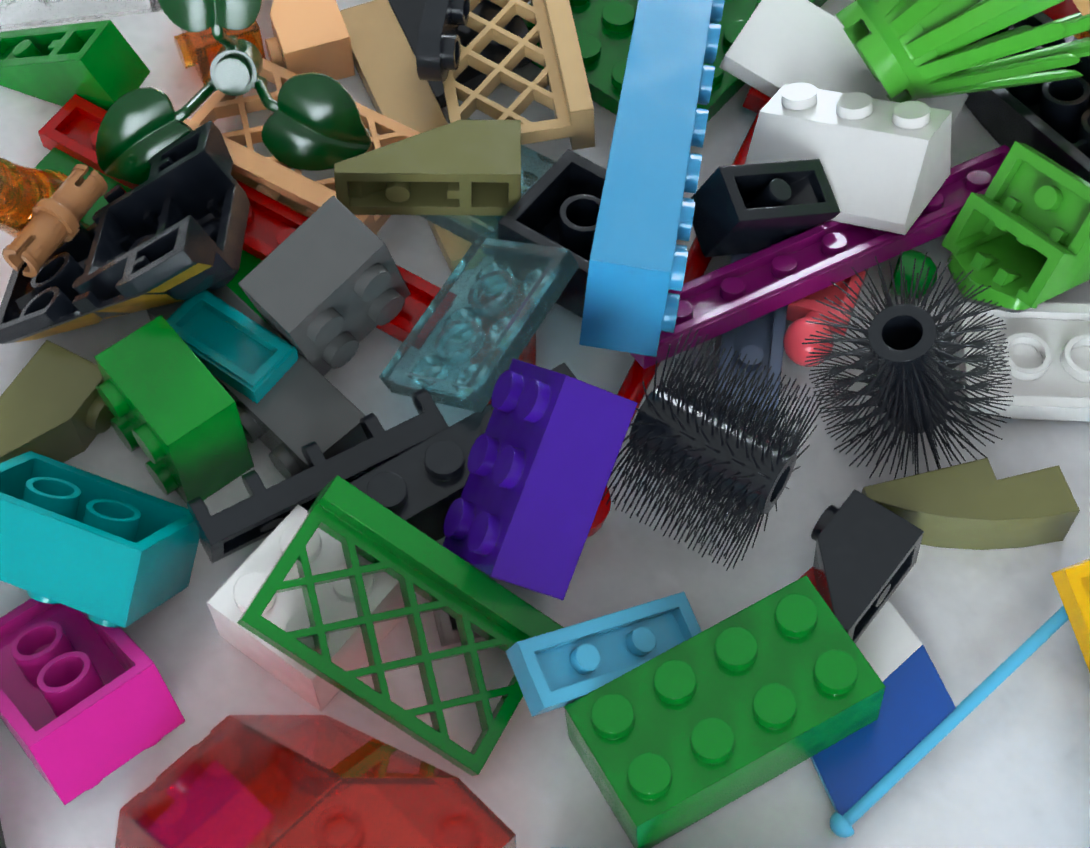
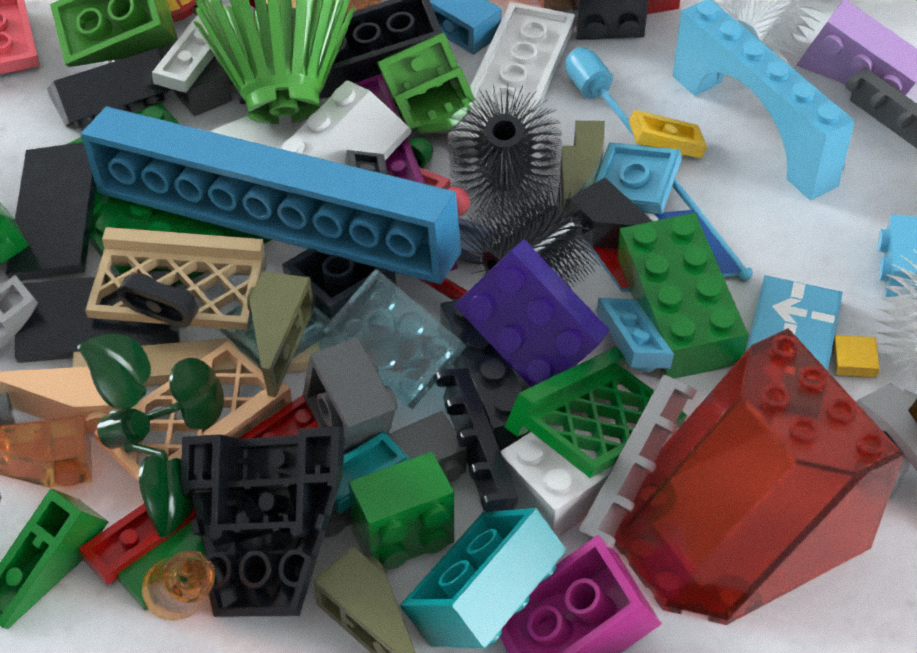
camera: 75 degrees left, 10 degrees down
medium nougat pin [2,164,108,278] -> none
none -> light grey hinge [579,375,697,548]
none -> medium azure tile [593,142,682,215]

